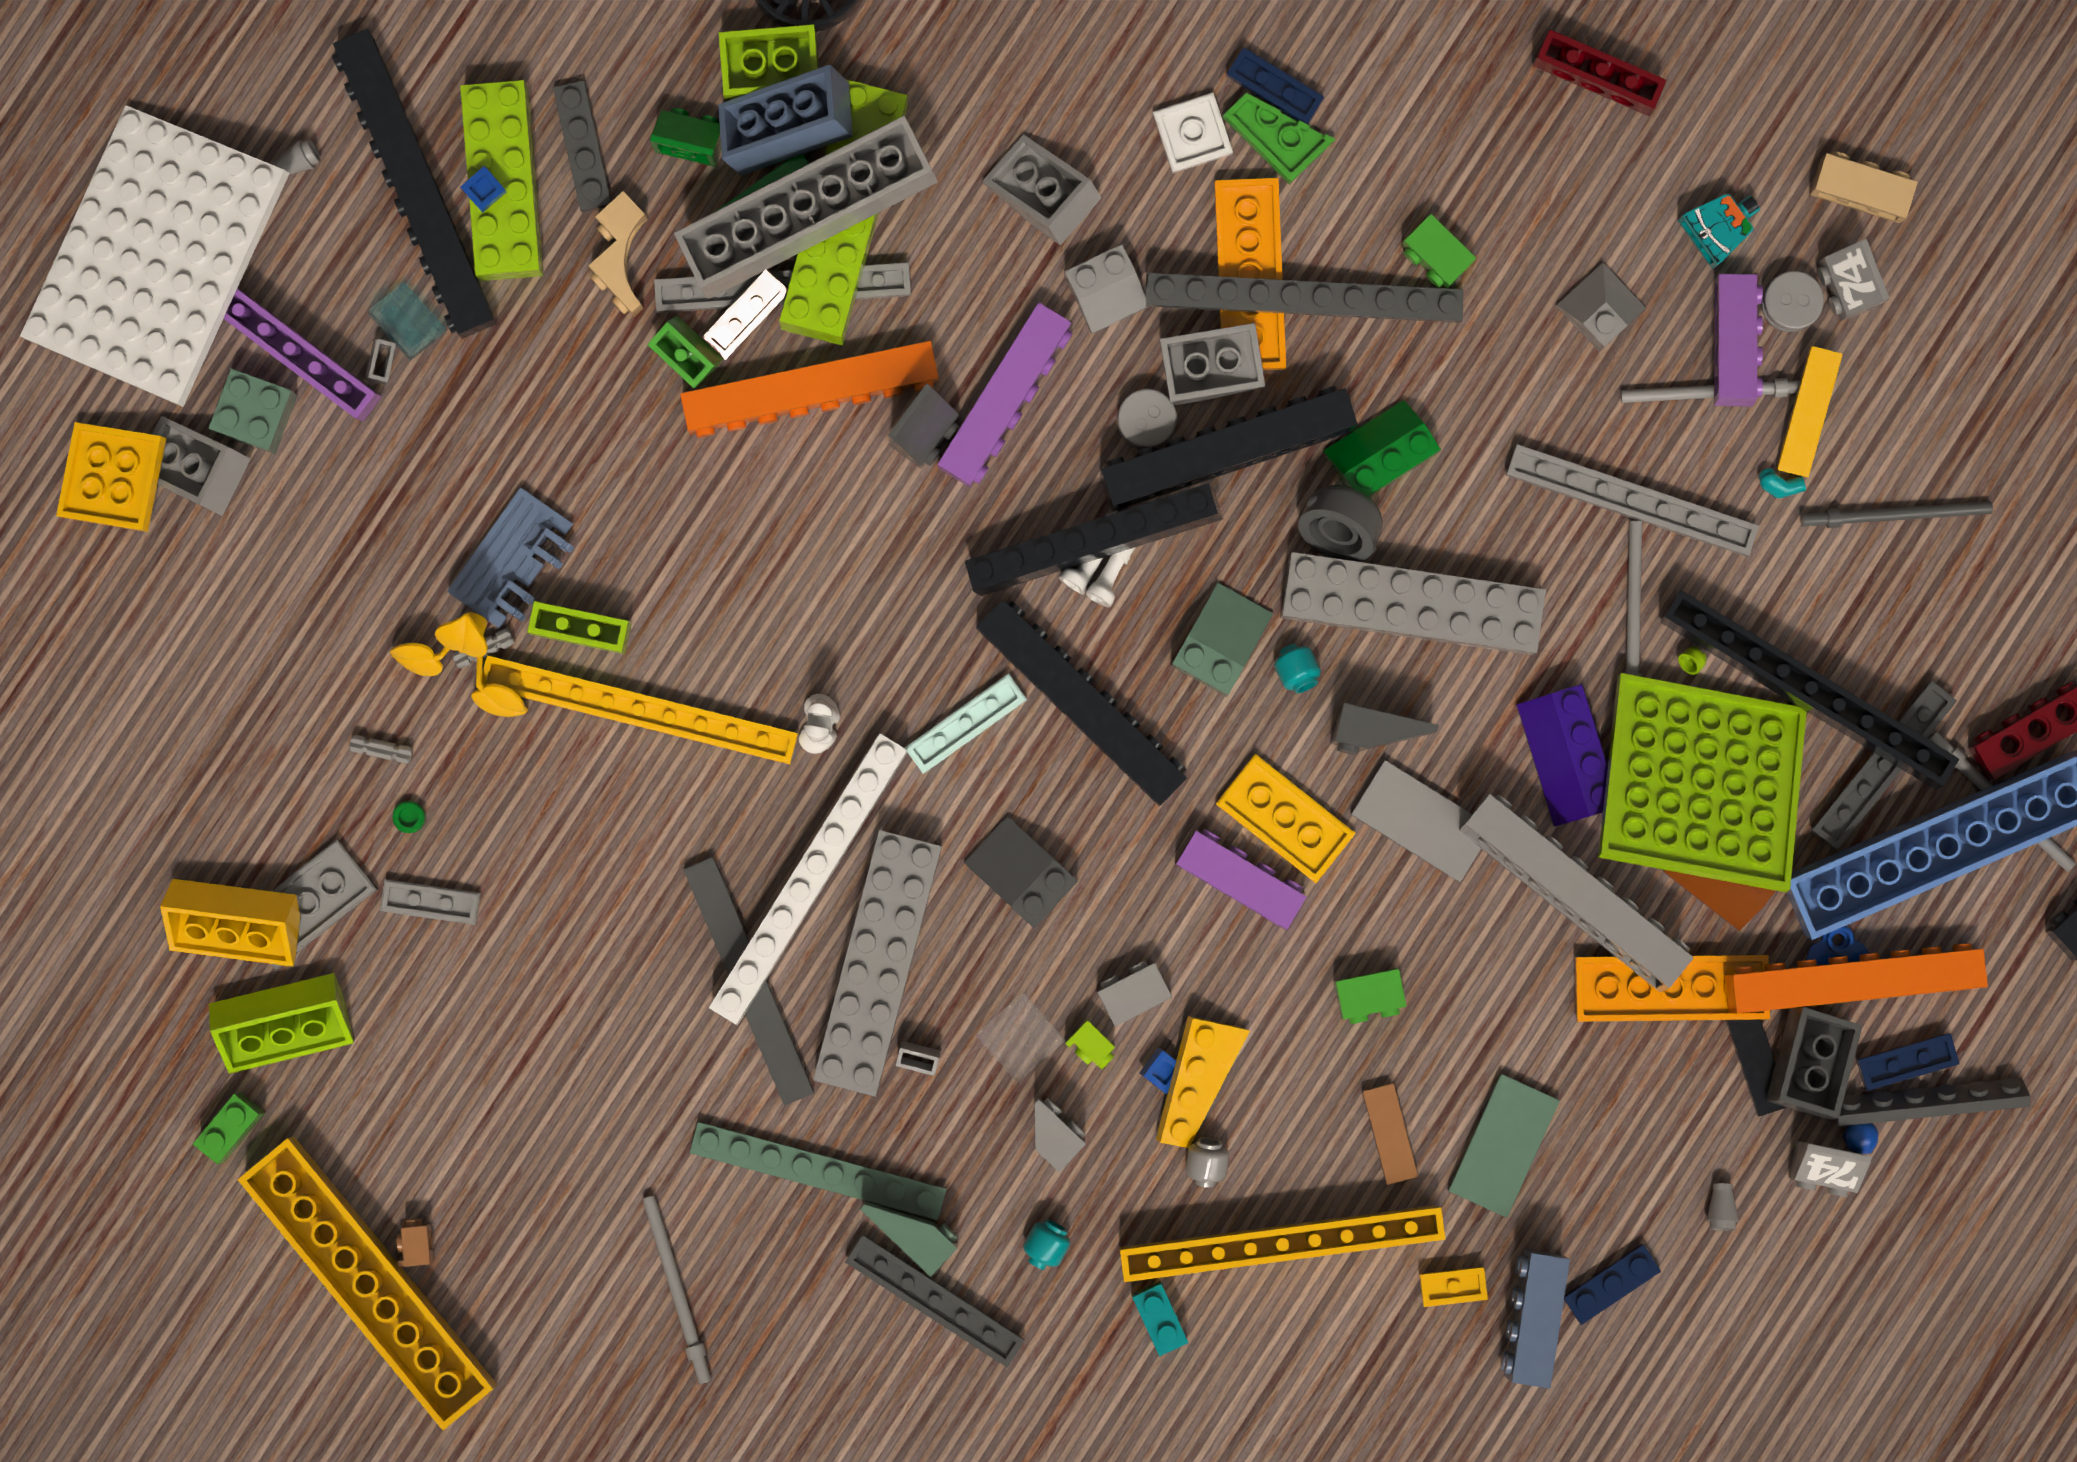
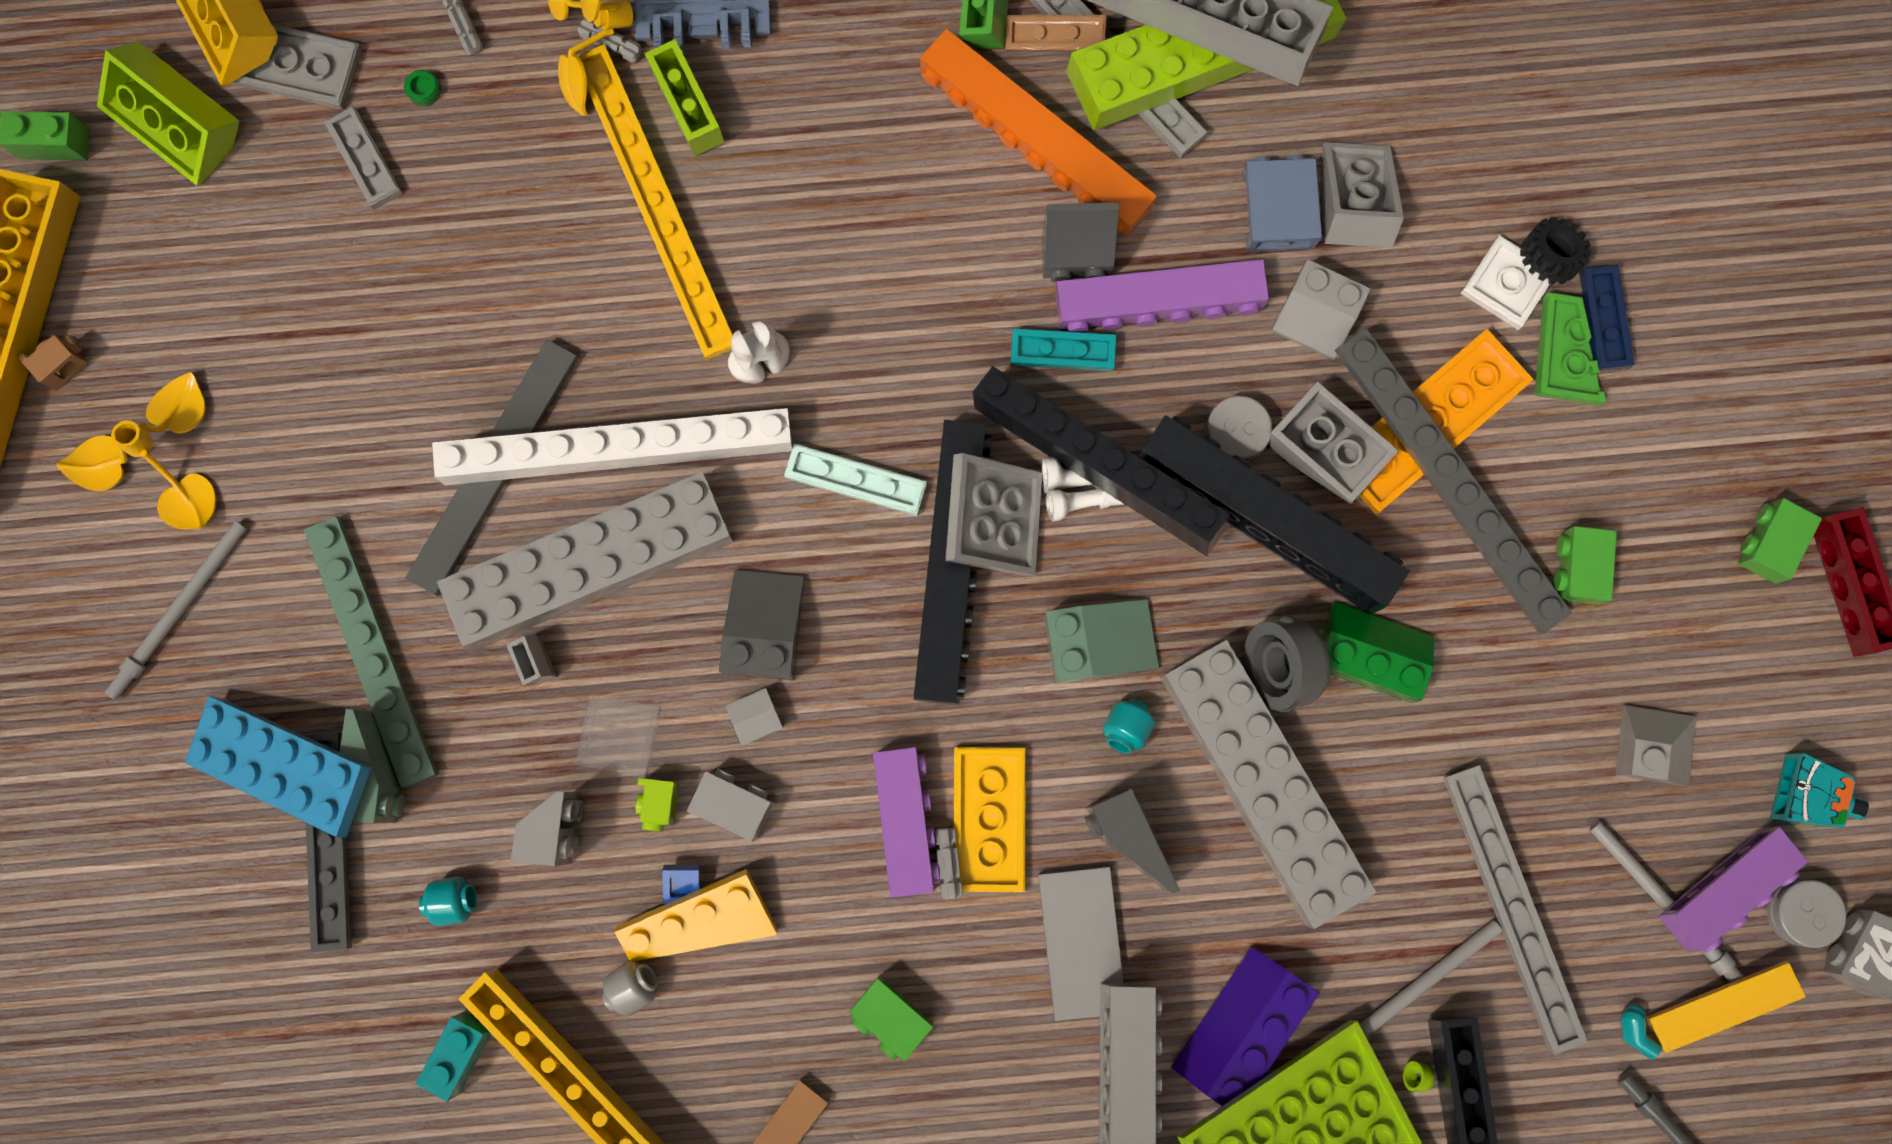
camera: 60 degrees right, 5 degrees down
none -> yellow plant [56,372,217,530]
none -> dark azure plate [185,696,371,837]
none -> light grey piece [725,688,783,746]
none -> light grey axle [934,828,963,900]
none -> light grey plate [946,453,1042,576]
none -> teal plate [1010,329,1116,372]
none -> sand blue panel [1242,155,1322,252]
none -> black tyre [1520,217,1591,285]
none -> bright green brick [1737,498,1822,584]

